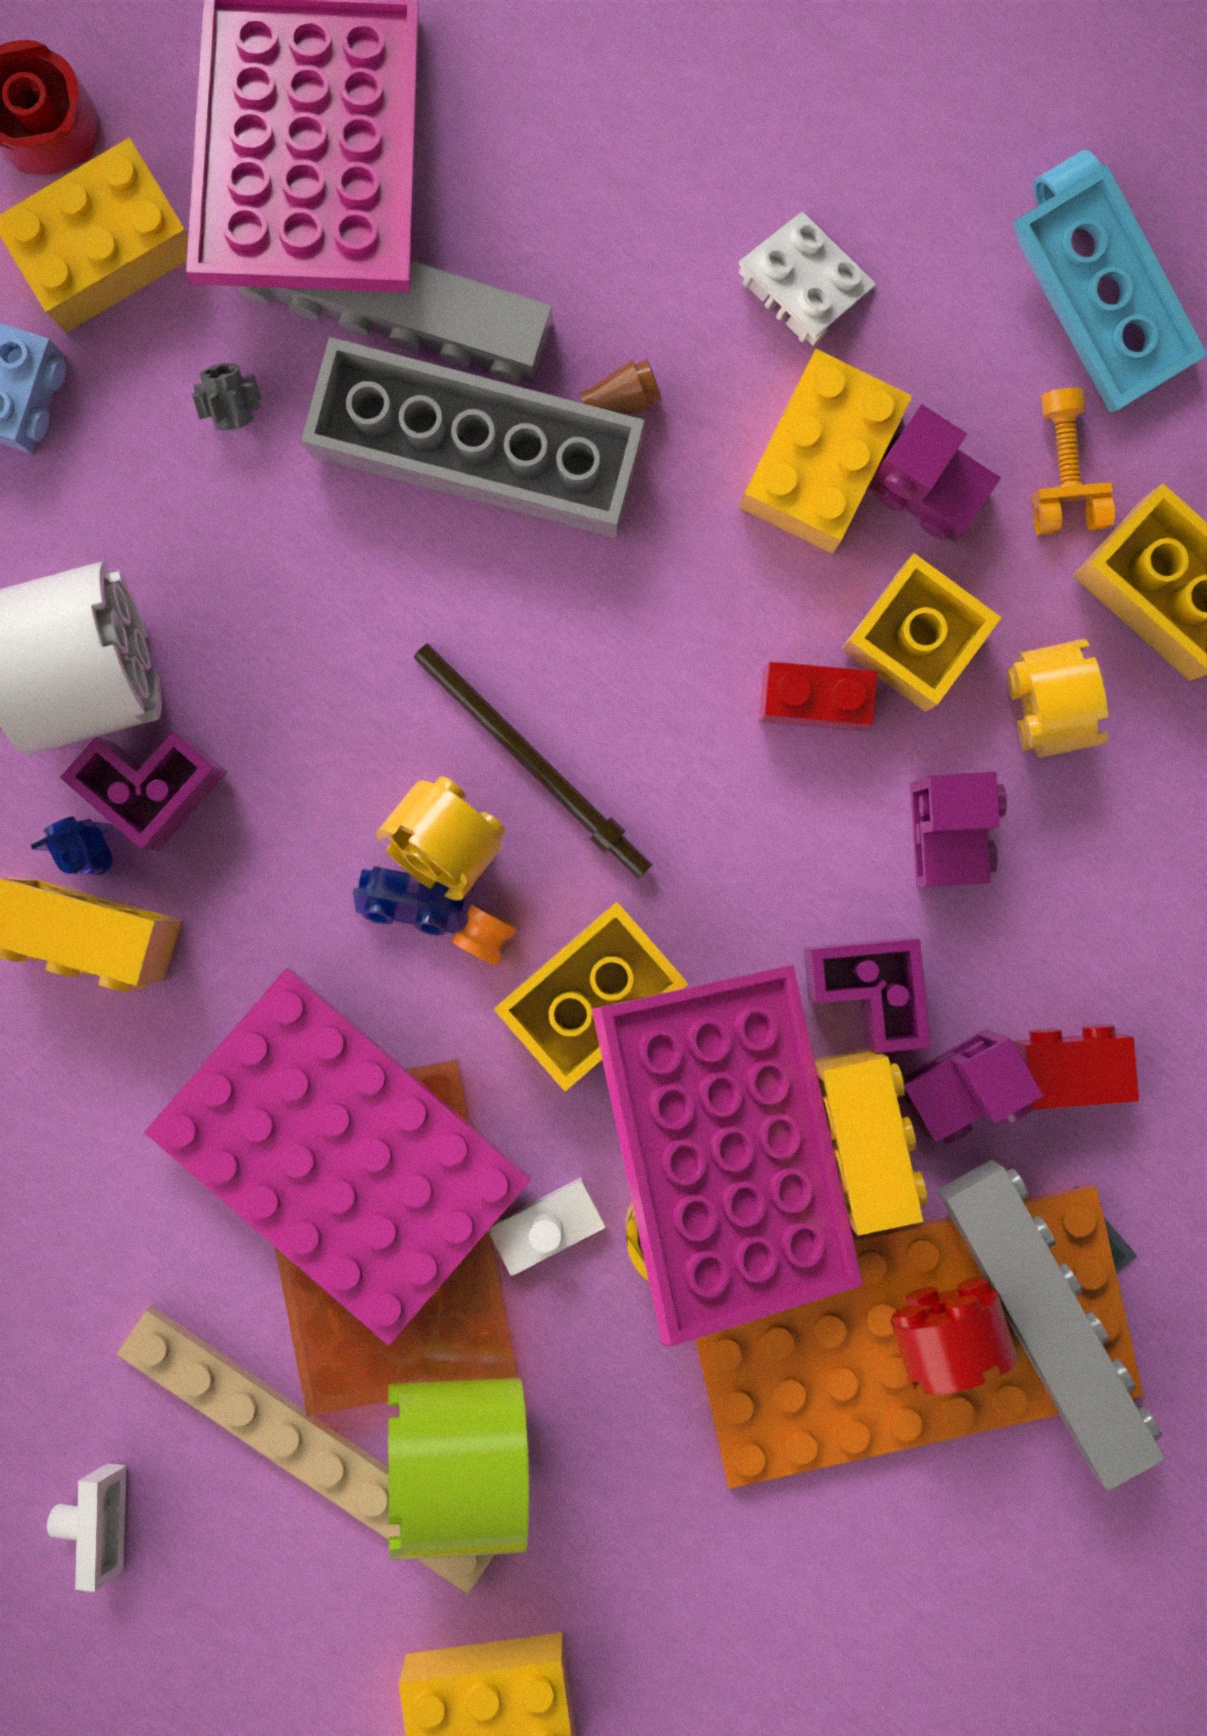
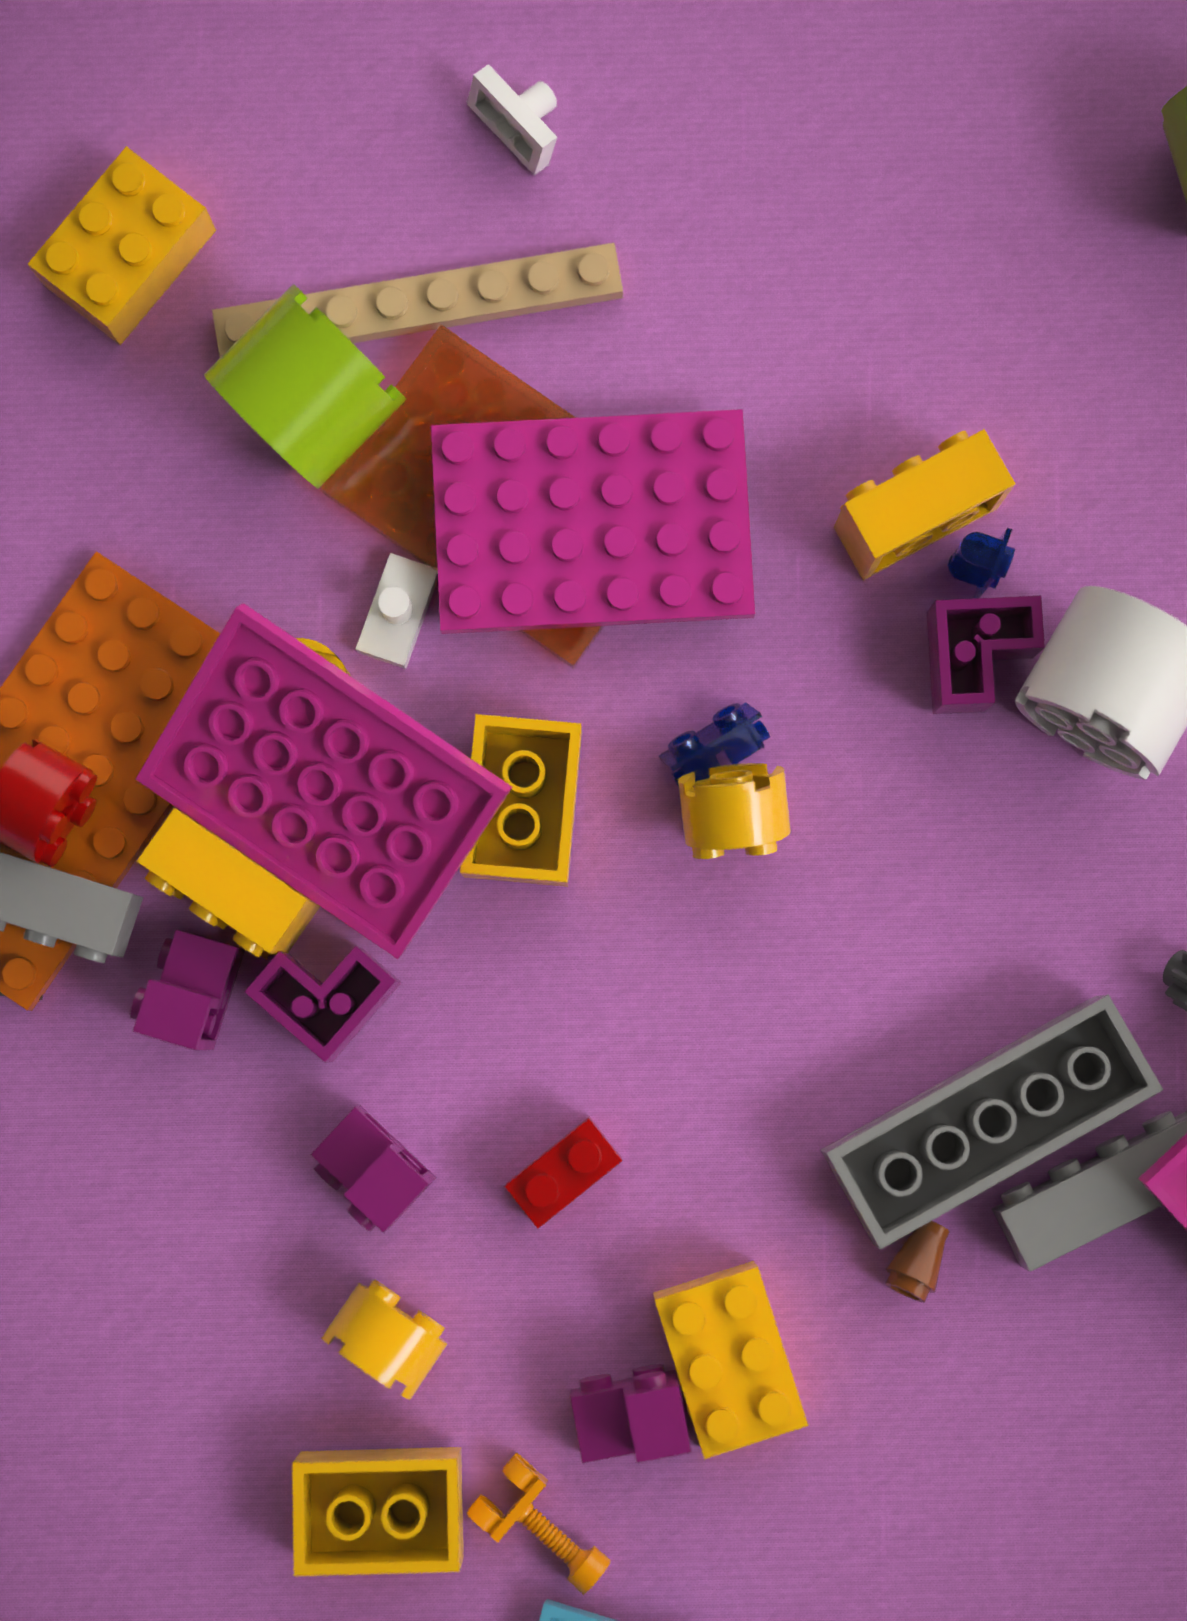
camera: 140 degrees right, 5 degrees down
dark brown bar [413,643,653,879] -> none
orange wheel [451,904,518,966] -> none
white hinge [738,211,876,346] -> none
yellow brick [841,553,1002,712] -> none
red brick [1013,1024,1139,1110] -> none

